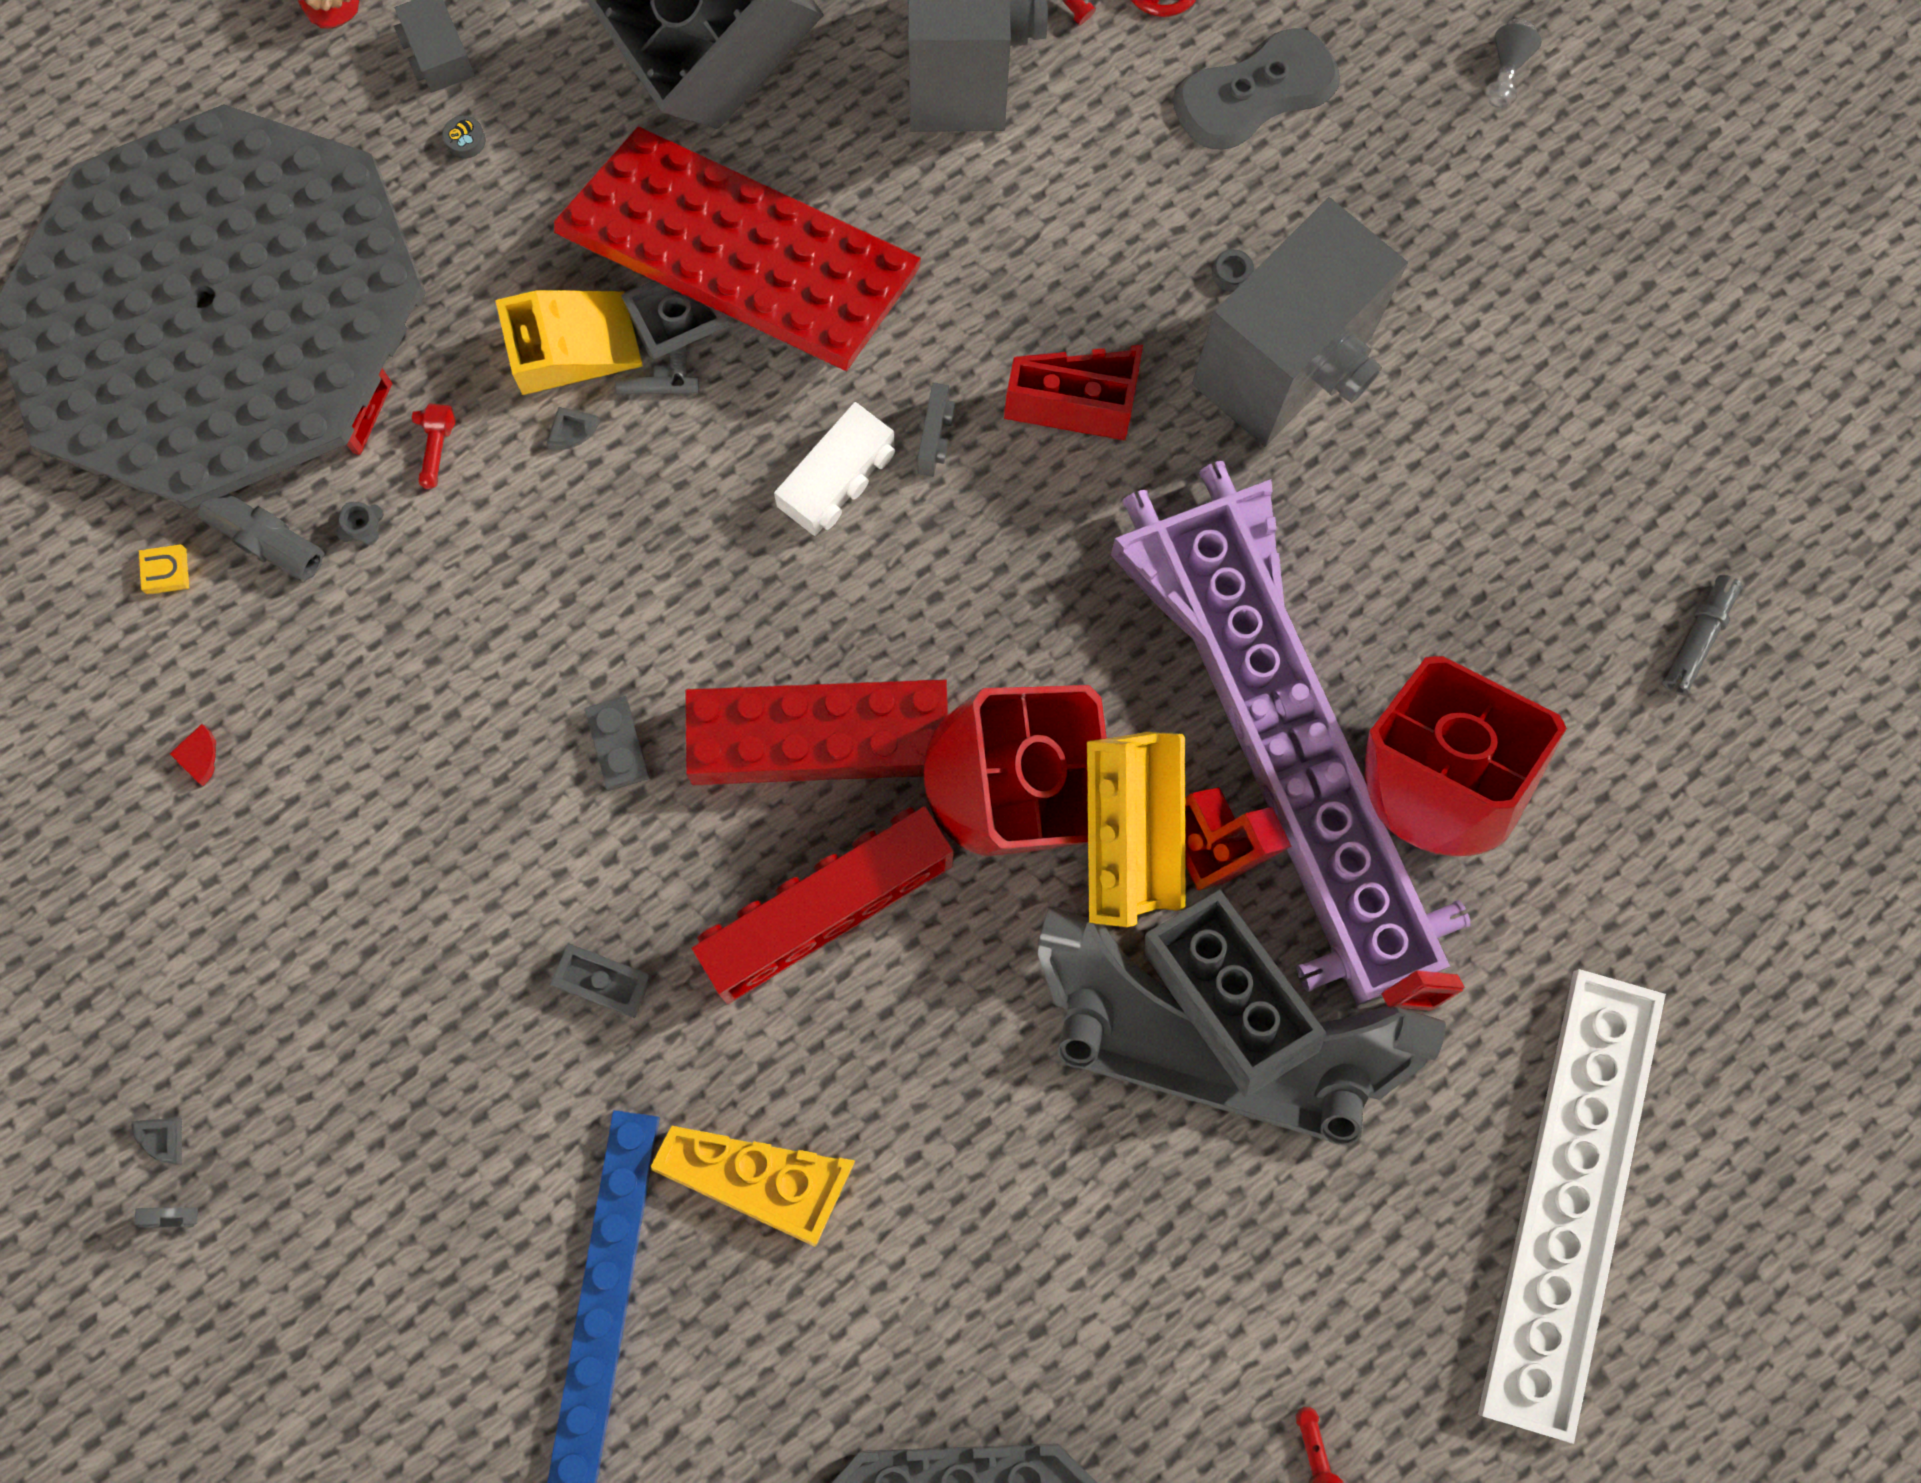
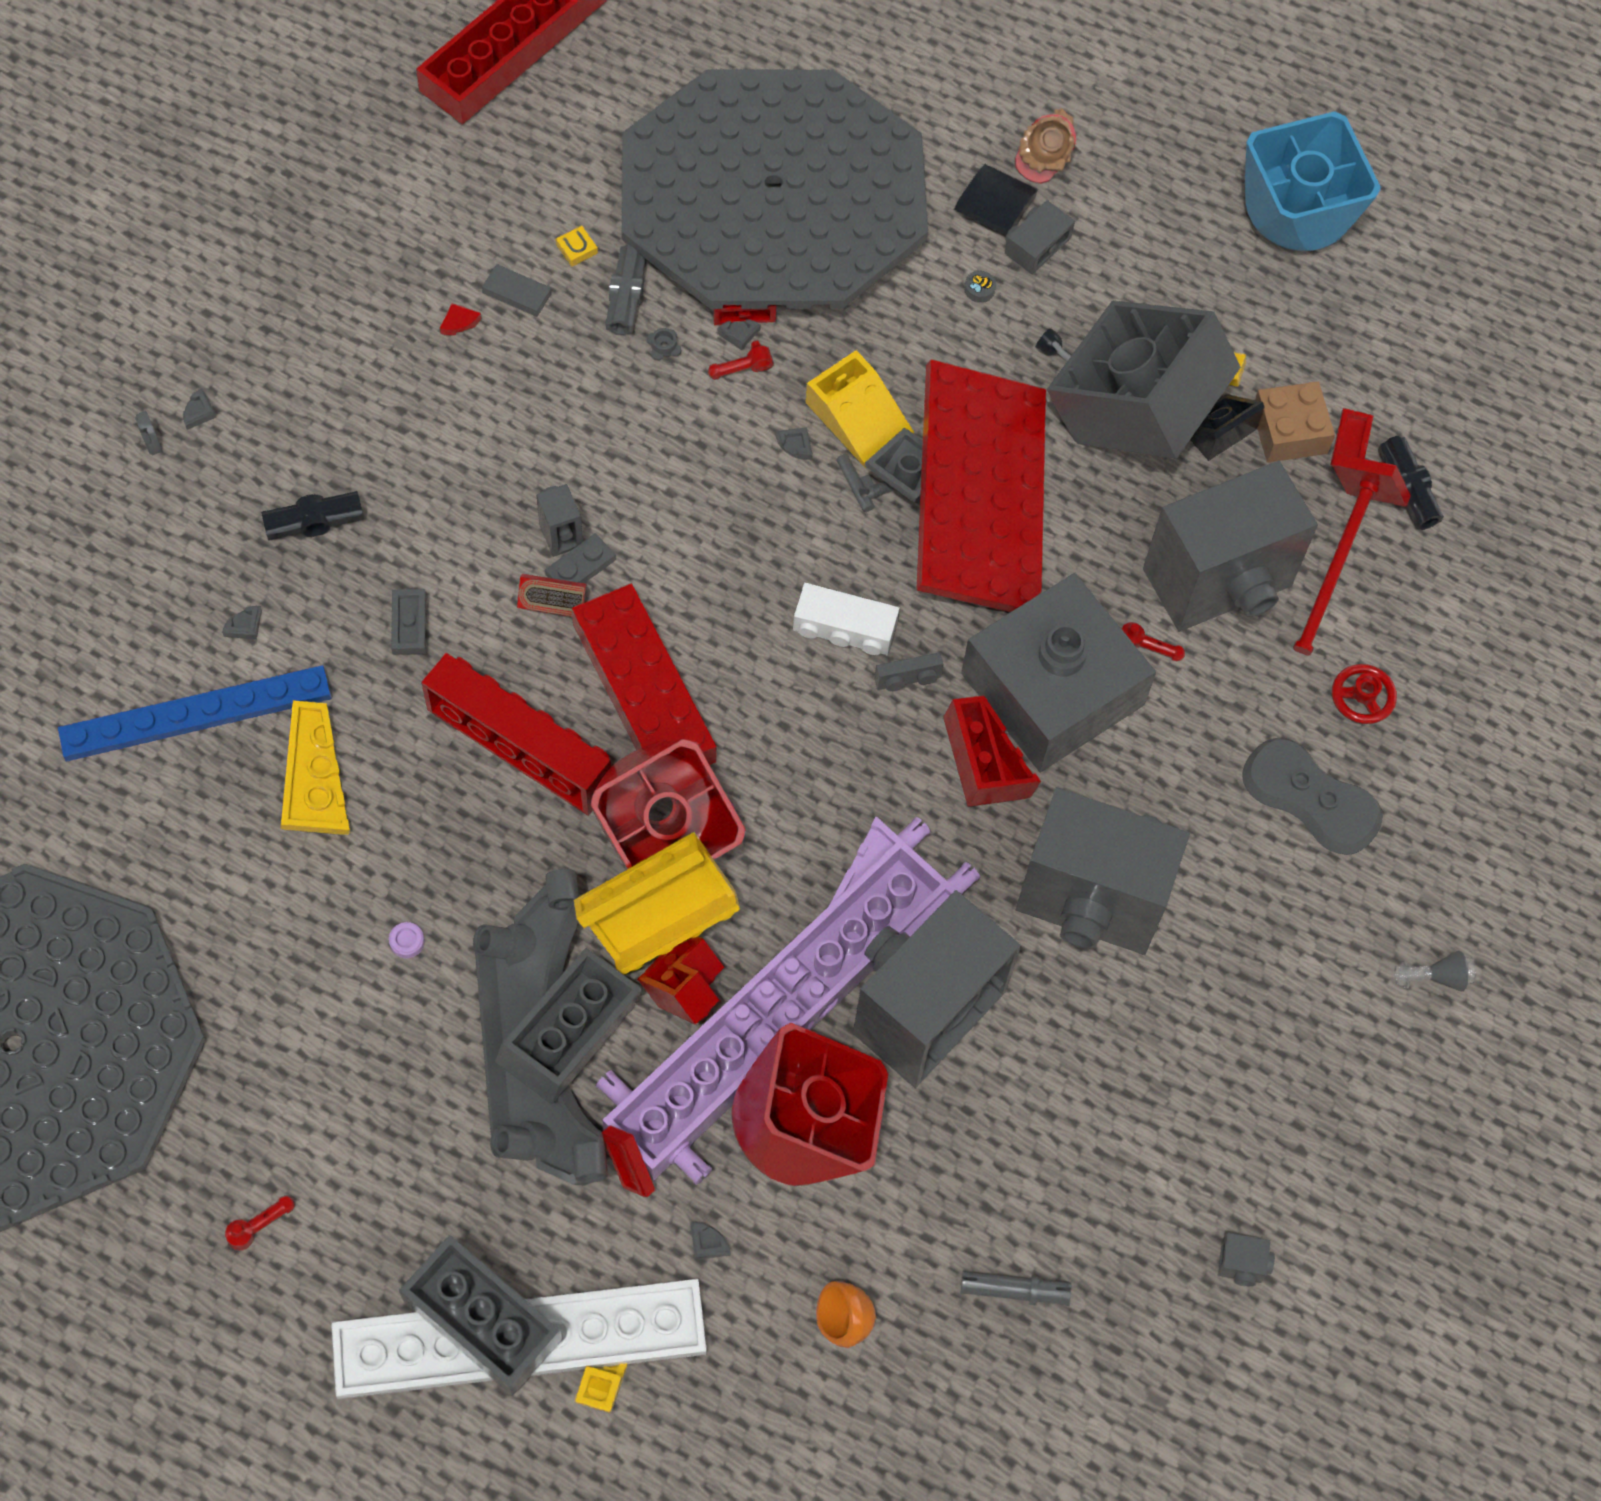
camera: 65 degrees right, 10 degrees down
none -> dark grey tile [222,606,262,639]
none -> black piece [261,491,364,541]
none -> lavender tile [389,922,425,958]
none -> dark grey brick [399,1235,562,1396]
none -> dark grey tile [482,264,552,317]
none -> tile [517,574,587,617]
none -> dark grey brick [536,484,583,557]
none -> yellow slope [575,1363,628,1413]
none -> dark grey tile [690,1222,731,1260]
none -> dark grey tile [717,320,761,350]
none -> orange hat [816,1281,876,1348]
none -> dark grey brick [853,890,1021,1089]
none -> black slope [954,164,1038,235]
none -> dark grey brick [961,572,1156,773]
none -> black hinge [1035,328,1071,361]
none -> red piece [1121,622,1185,662]
none -> dark grey brick [1218,1233,1275,1287]

